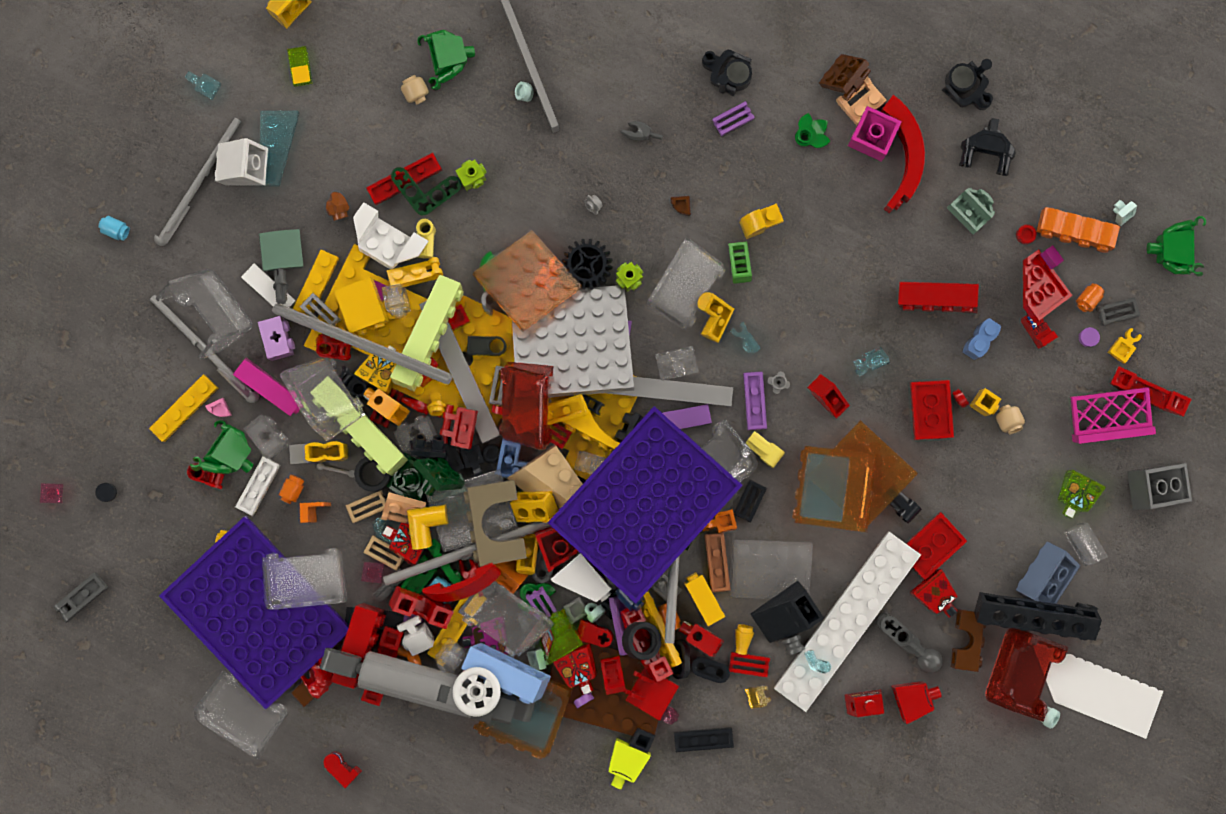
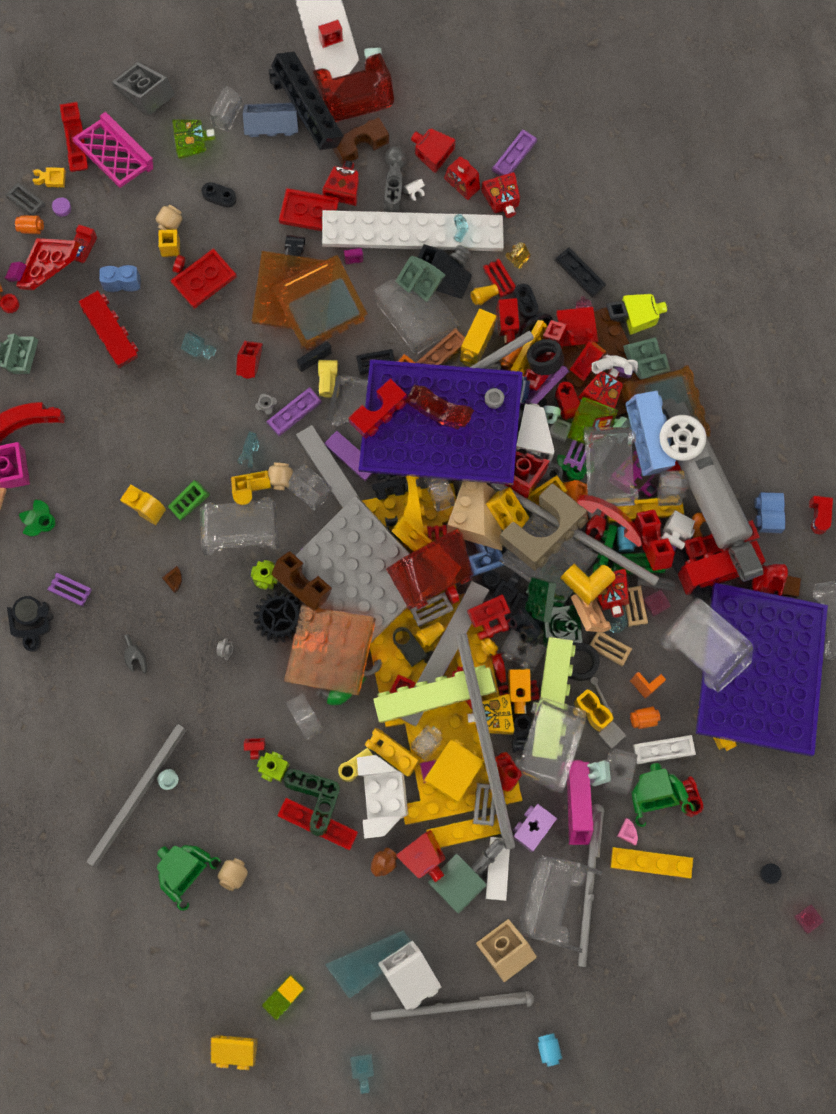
camera: 135 degrees left, 10 degrees down
none -> black plate [201,182,237,208]
none -> red tile [244,738,265,760]
none -> tan head [268,463,293,490]
none -> reddish brown arch [271,551,332,612]
none -> clear brick [286,693,323,740]
none -> black tile [297,341,332,372]
none -> red piece [318,19,343,48]
none -> magenta tile [344,248,363,265]
none -> red arch [349,378,407,439]
none -> sand green slope [395,256,445,302]
none -> red torso [396,829,445,882]
none -> white tile [402,179,425,201]
none -> clear red arch [405,385,474,429]
none -> yellow cone [415,622,445,648]
none -> tan slope [476,919,537,982]
none -> red torso [481,172,520,218]
none -> light grey tile [485,388,504,409]
none -> medium lavender tile [492,130,537,176]
none -> light aqua tile [587,760,611,786]
none -> white piece [591,355,638,375]
none -> sand green slope [623,337,671,379]
none -> medium blue brick [754,492,785,533]

